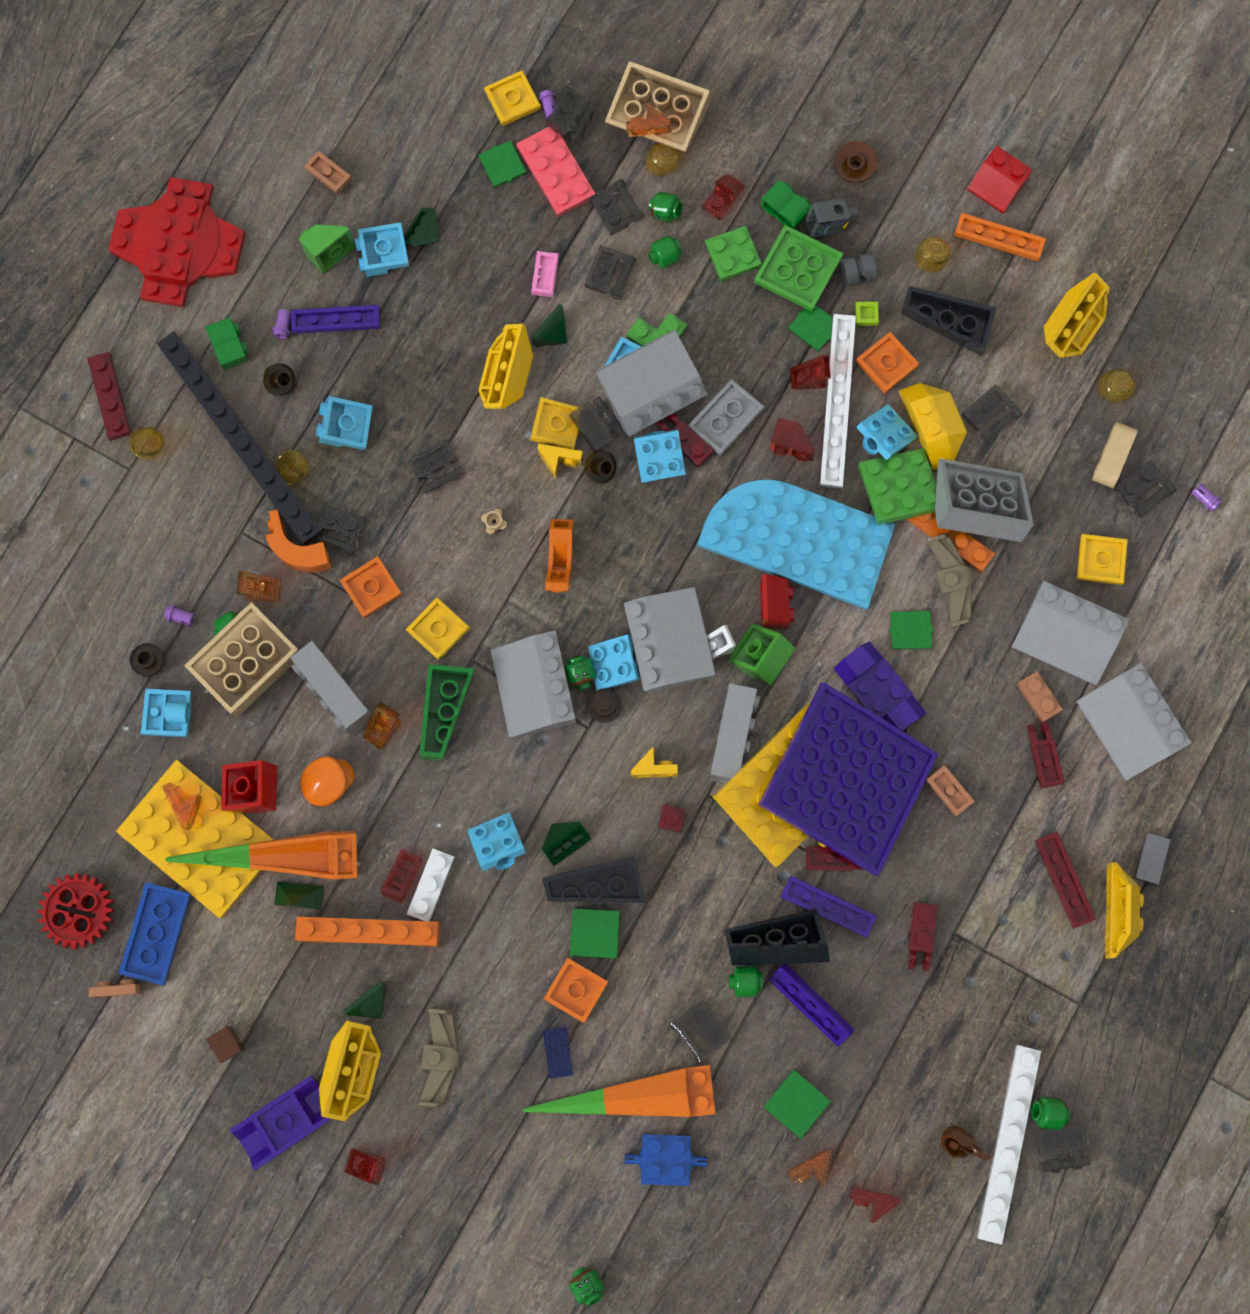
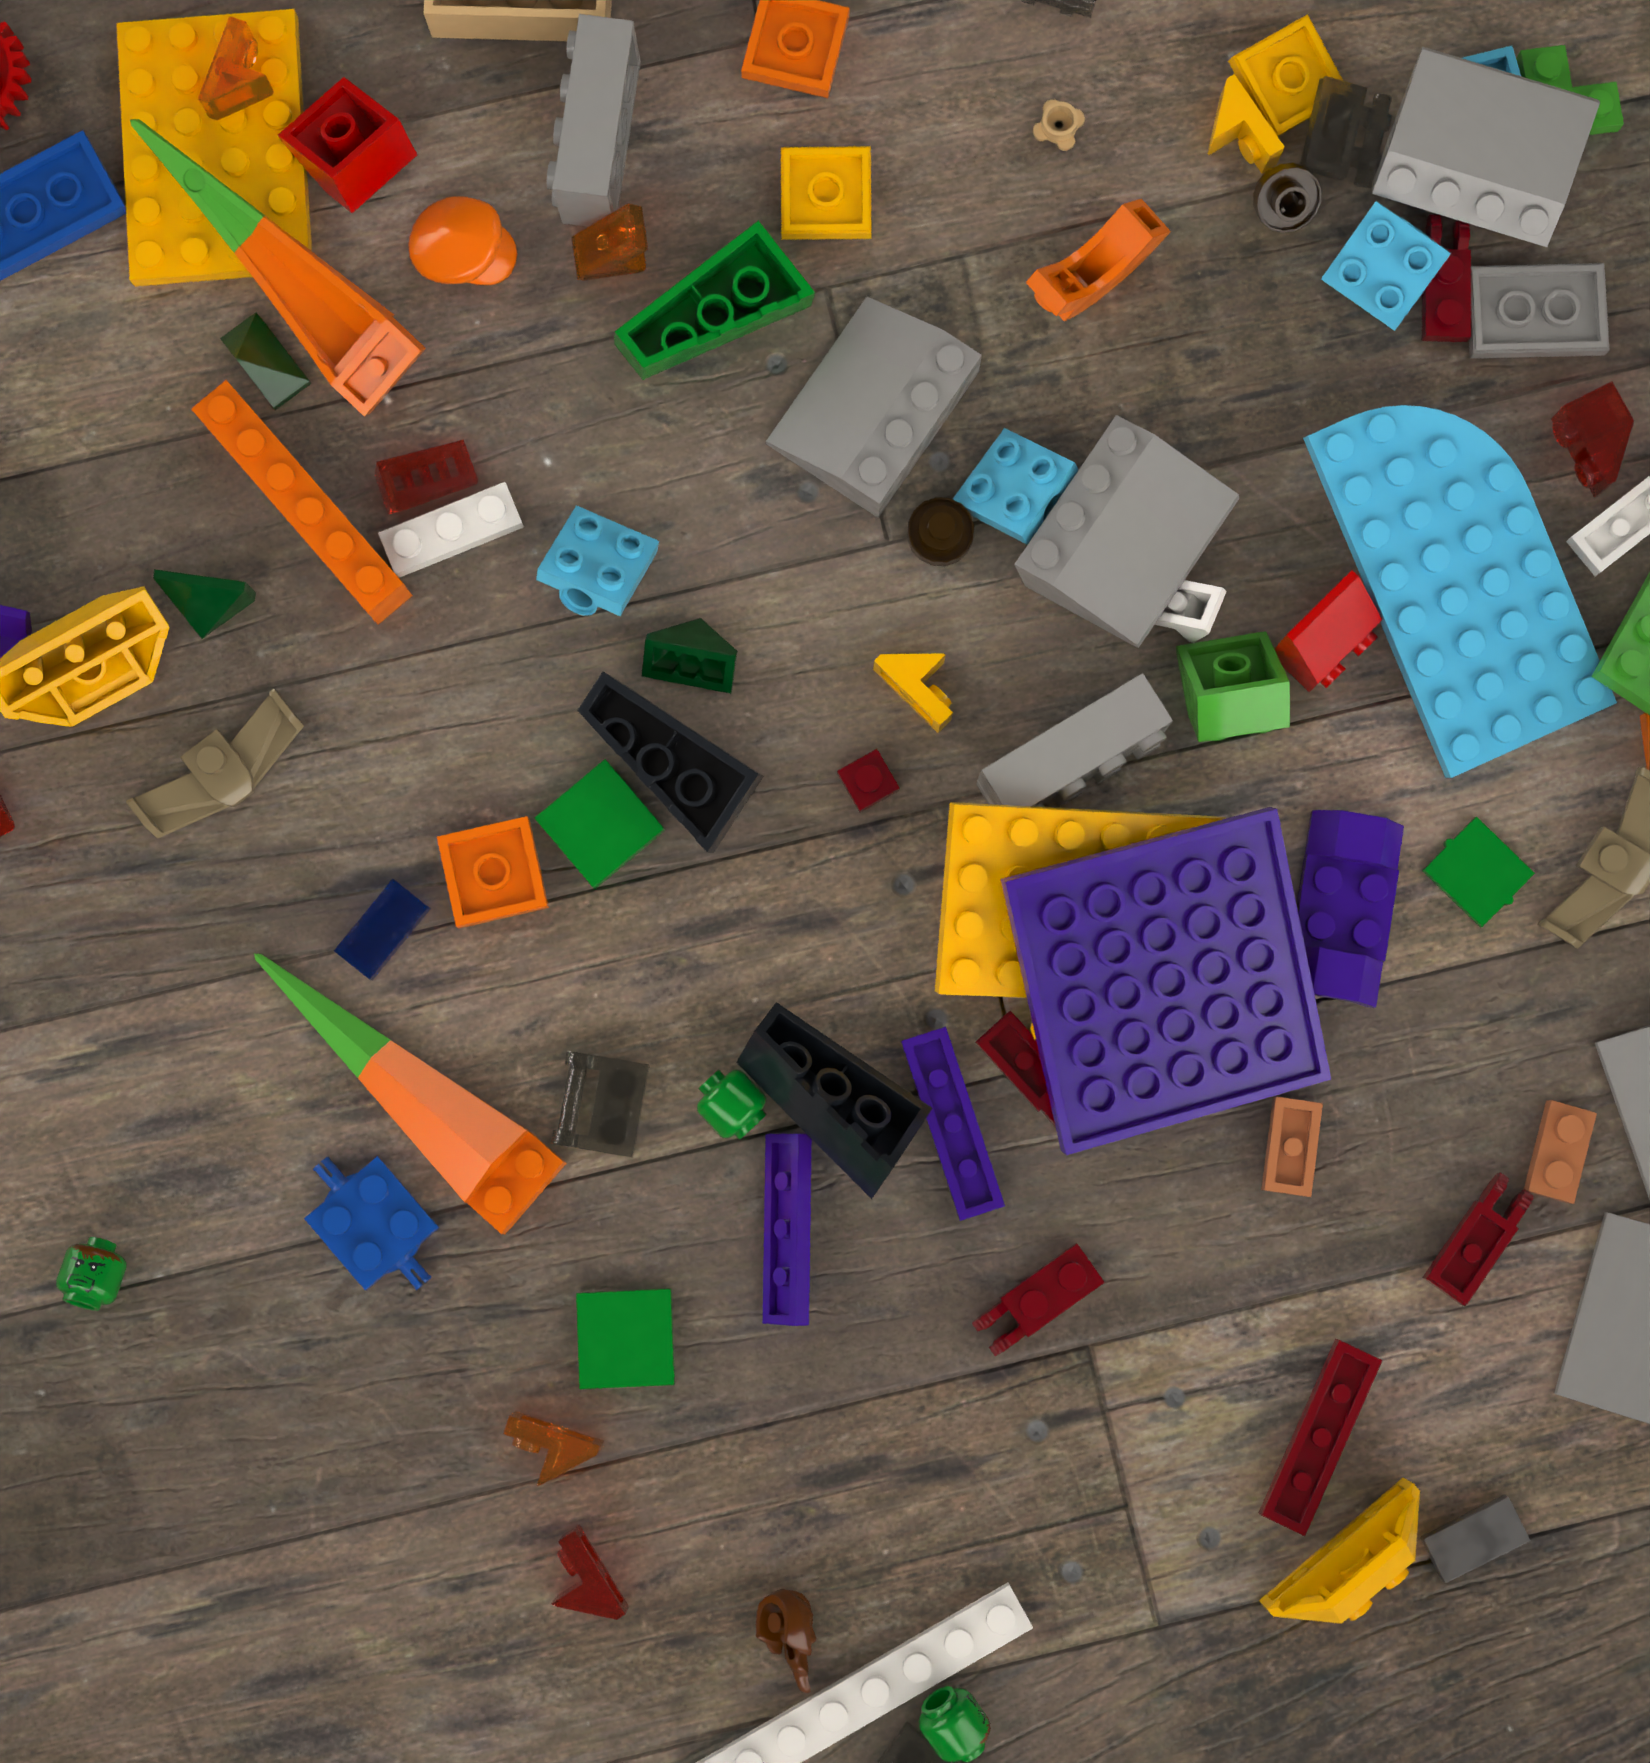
camera: 40 degrees right, 5 degrees up
green head [564,655,596,690] -> none

